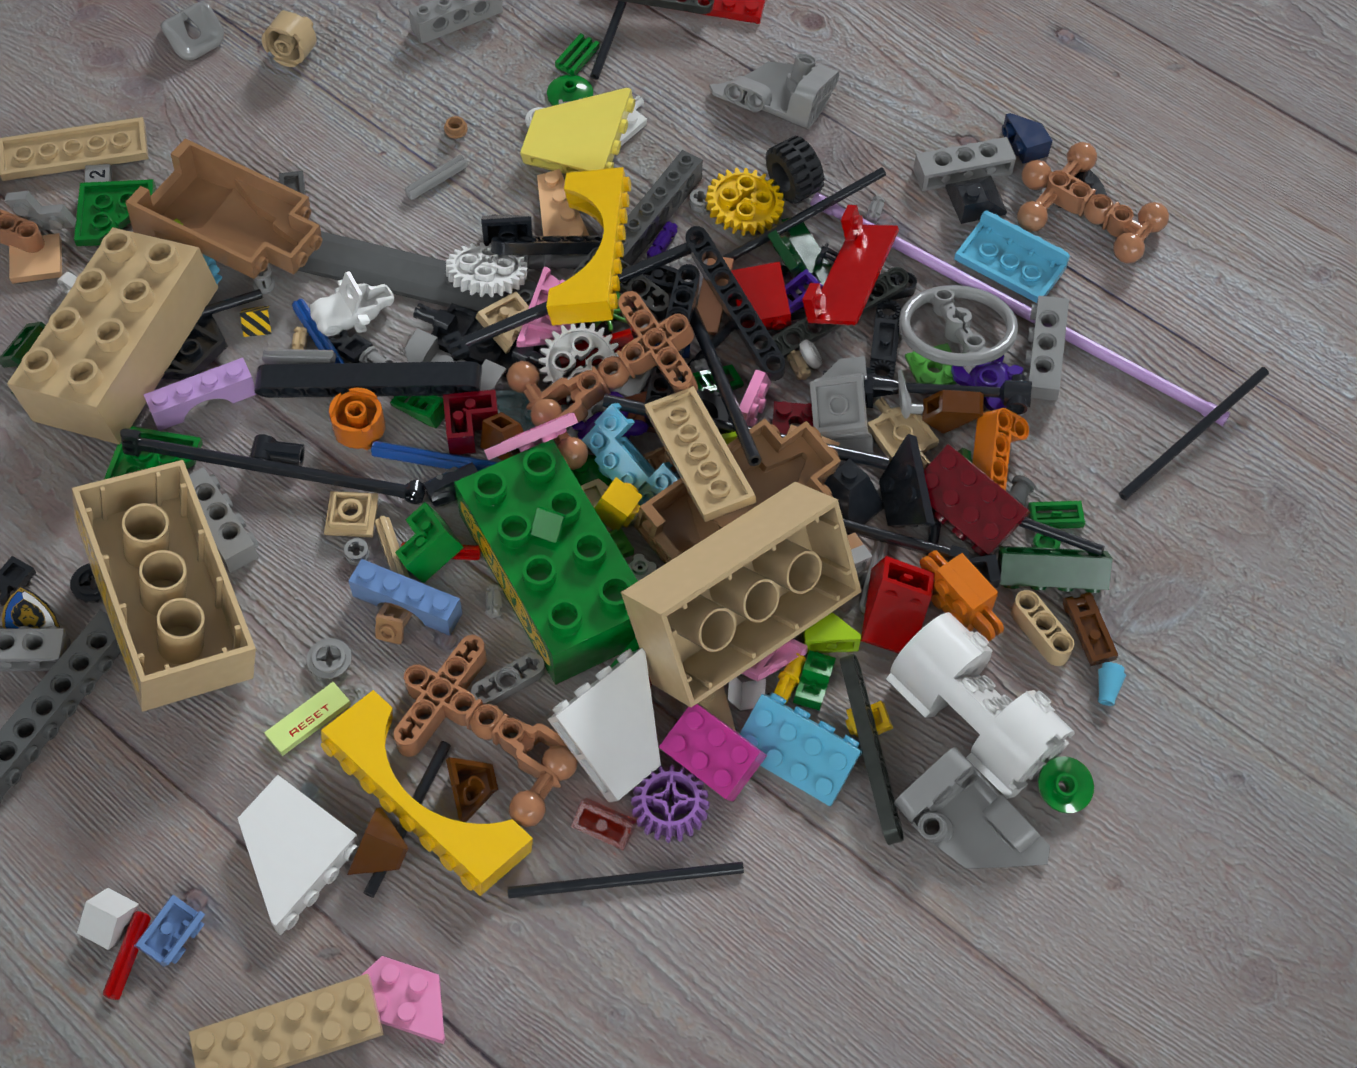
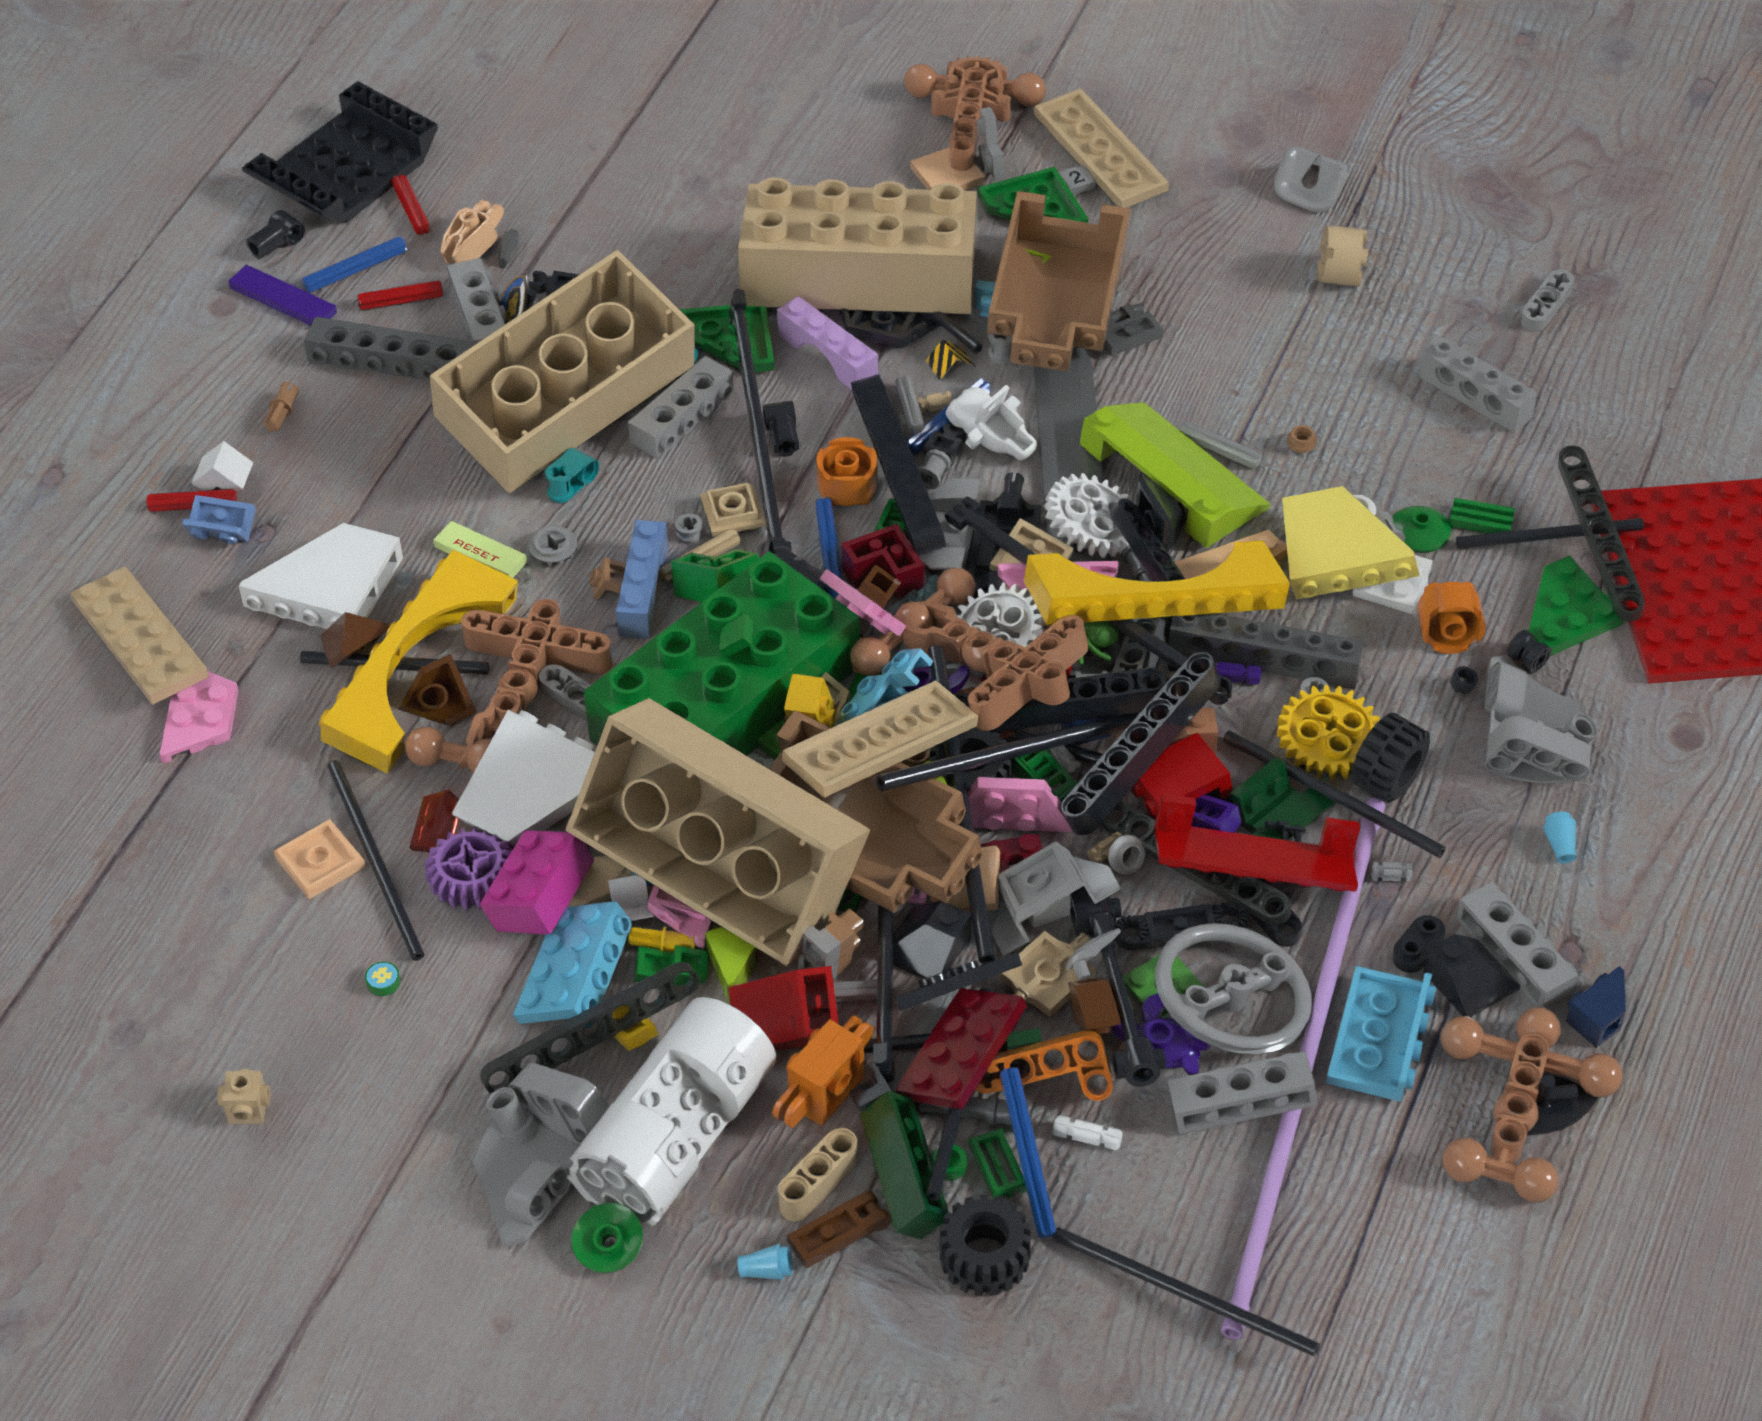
camera: 75 degrees right, 10 degrees down
none -> tan brick [217,1069,271,1124]
none -> medium nougat axle [263,382,299,432]
none -> light nougat tile [273,819,366,900]
none -> tile [365,961,400,996]
none -> teal piece [545,448,600,503]
none -> black tyre [940,1195,1031,1296]
none -> blue axle [1000,1067,1056,1239]
none -> white axle [1053,1115,1123,1150]
none -> lime slope [1080,402,1271,548]
none -> black plate [1392,915,1446,973]
none -> orange brick [1417,582,1486,654]
none -> black hinge [1450,666,1478,694]
none -> black wheel [1506,629,1552,673]
none -> green plate [1528,555,1624,656]
none -> medium azure cone [1543,812,1577,863]

